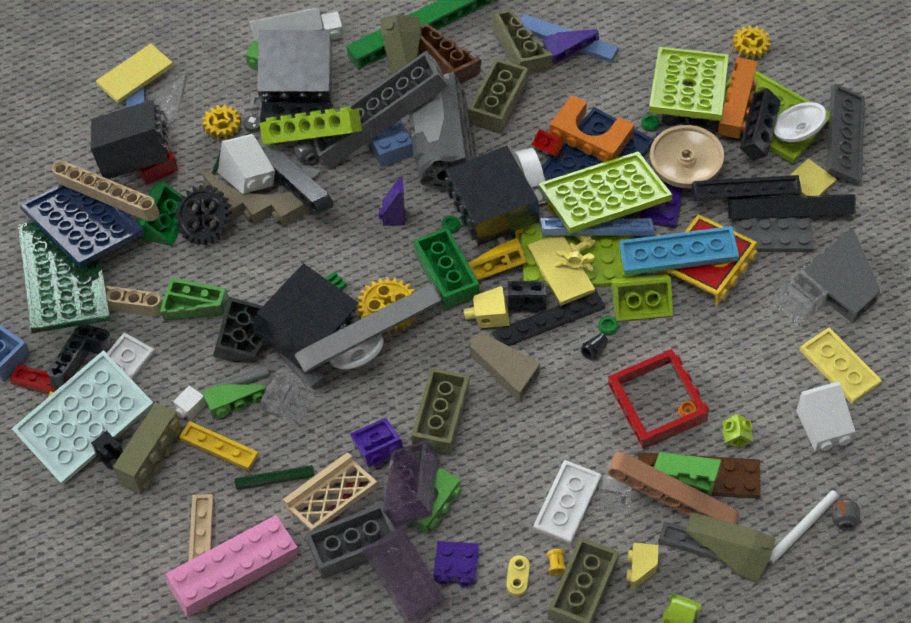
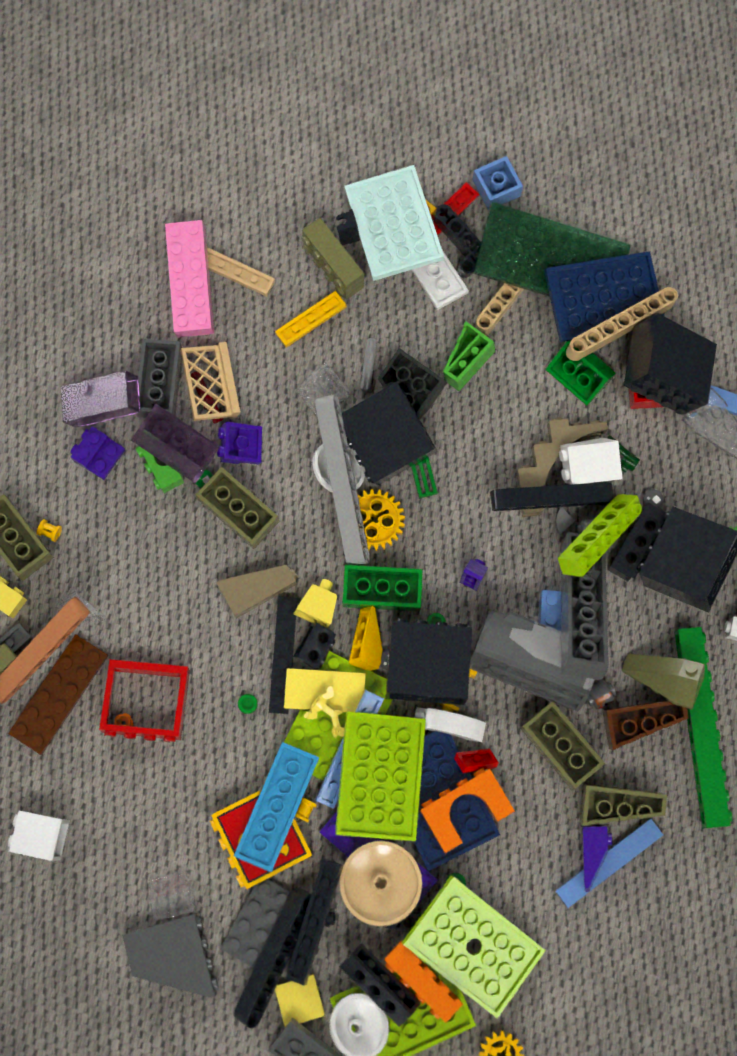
camera: 115 degrees right, 20 degrees up
white brick [173,386,206,421] -> none
black gear [174,185,233,245] -> none
yellow gear [202,104,241,140] -> none
bright green slope [202,384,268,420] -> none
dark green axle [234,465,315,490] -> none
light yellow plate [506,555,530,597] -> none
white tile [533,460,602,545] -> none
black cone [581,333,608,360] -> none
lime slope [611,274,673,321] -> none
bright green wedge [654,452,721,497] -> none
lime brick [722,414,753,449] -> none
light yellow tile [799,327,882,404] -> none

